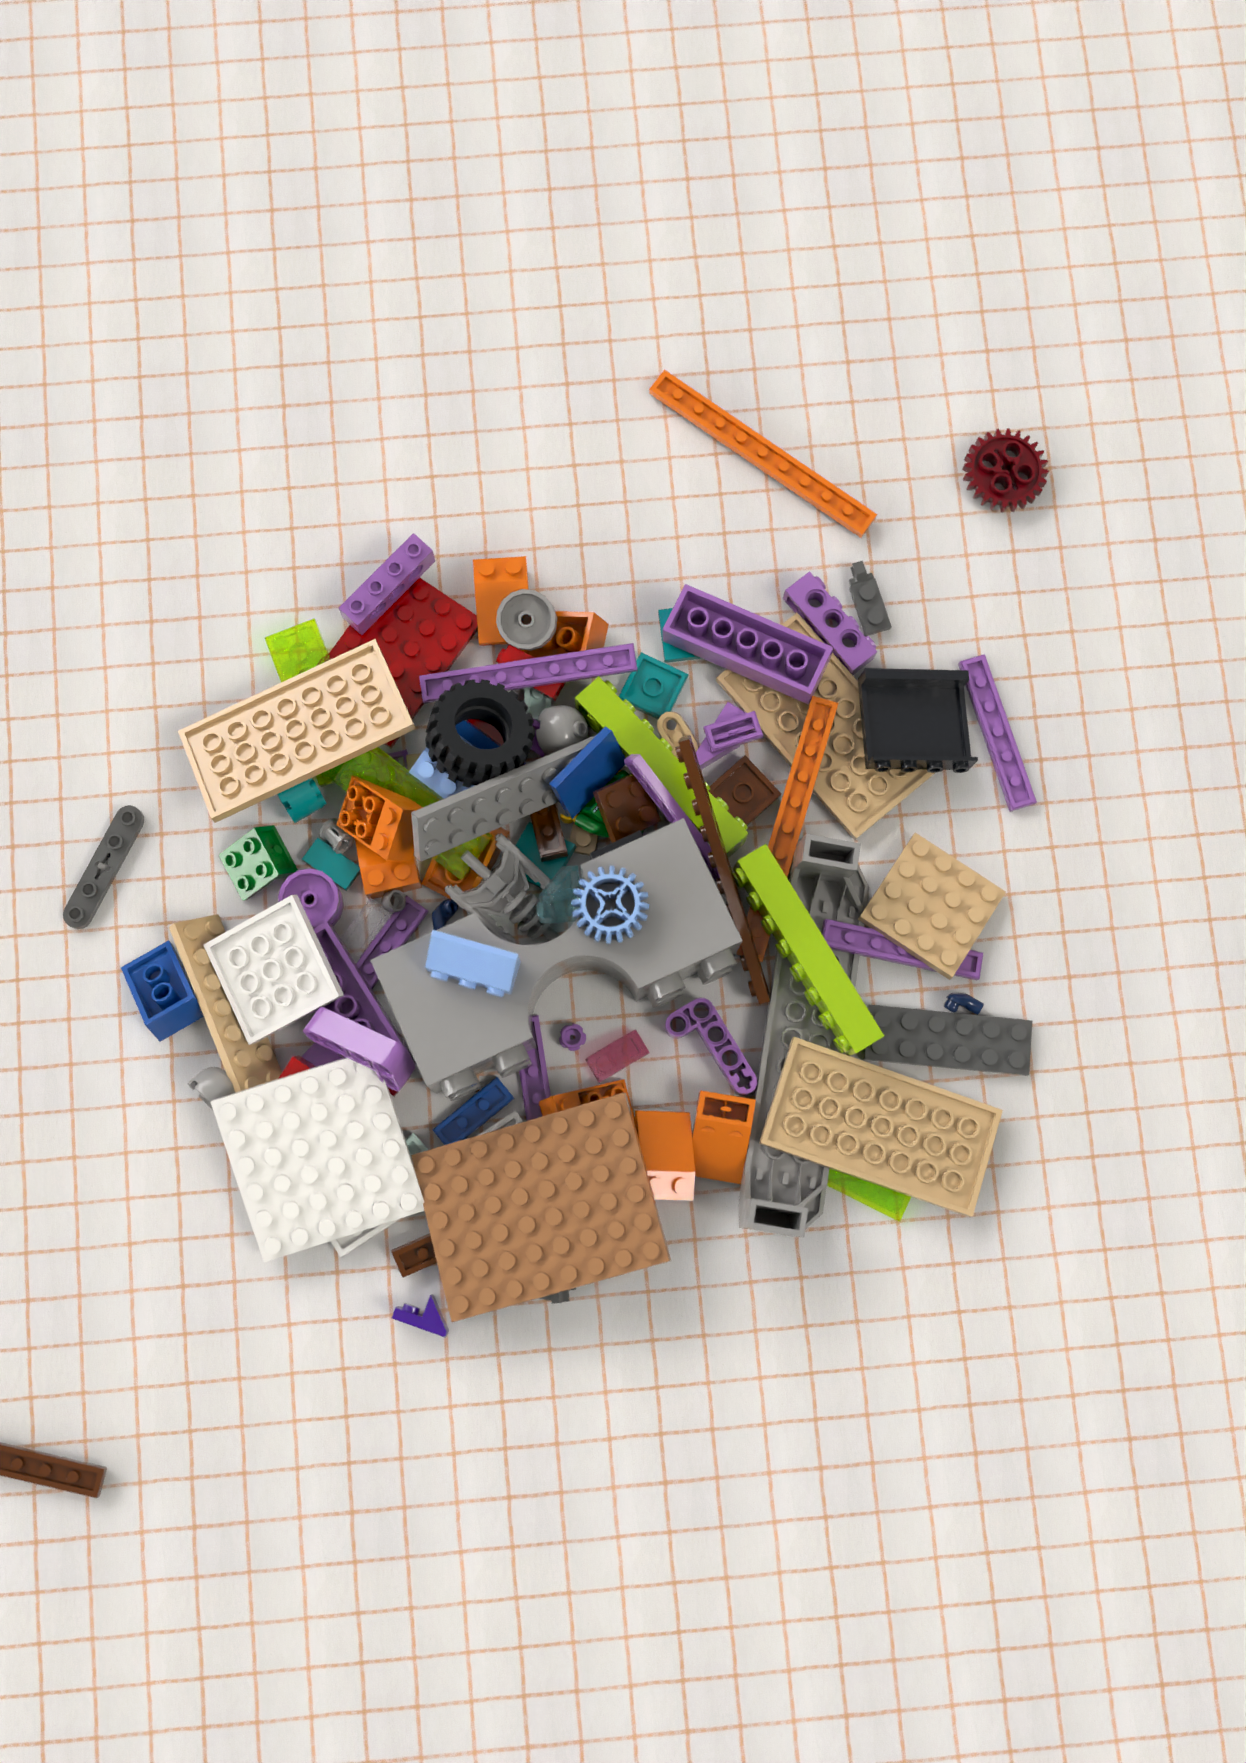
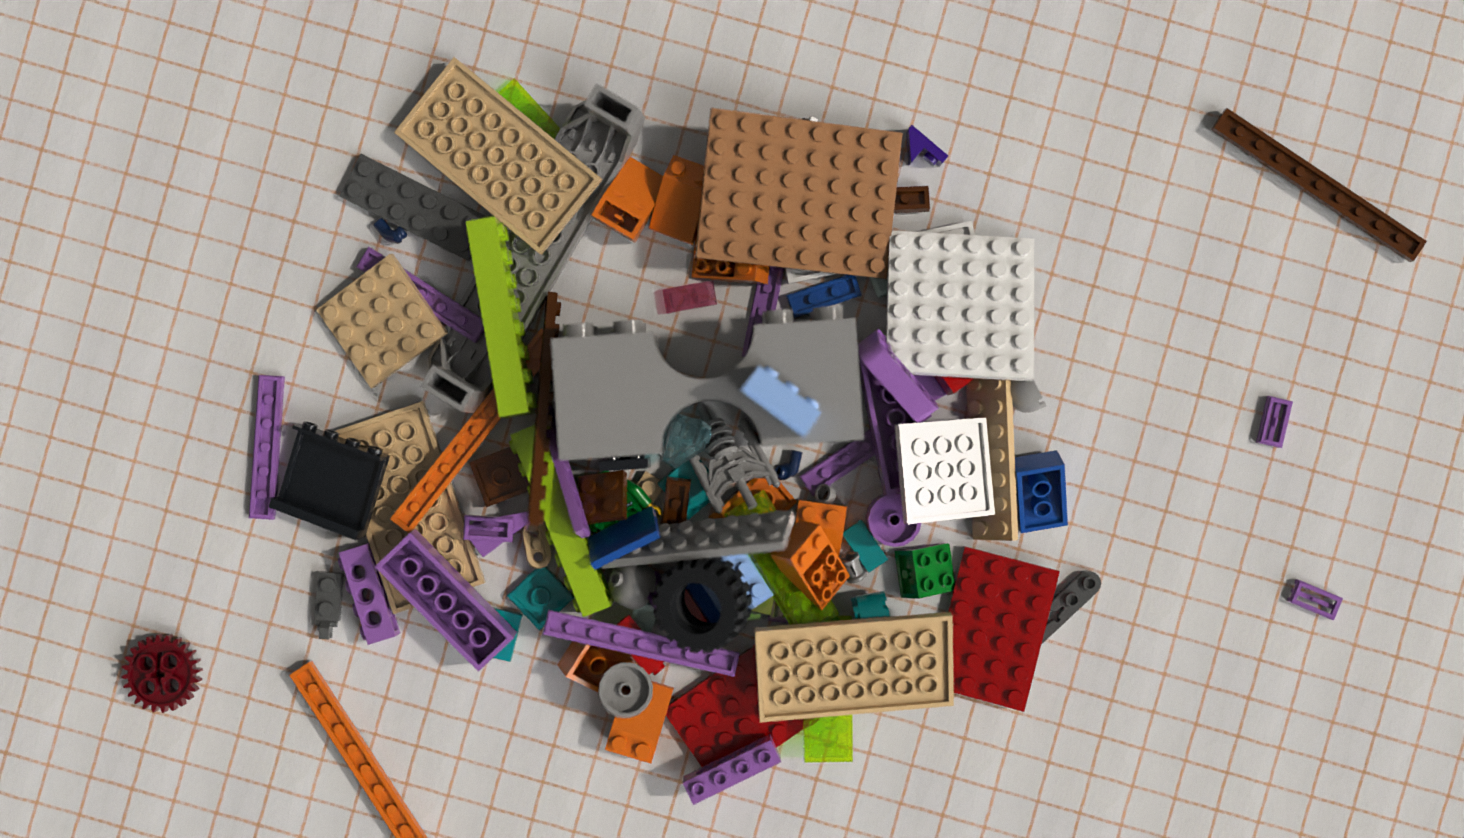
camera: 150 degrees left, 10 degrees up
medium lavender plate [559,1024,586,1051] -> none
light blue gear [571,866,649,944] -> none
medium lavender beam [665,998,757,1096] -> none
none -> red plate [948,546,1060,712]

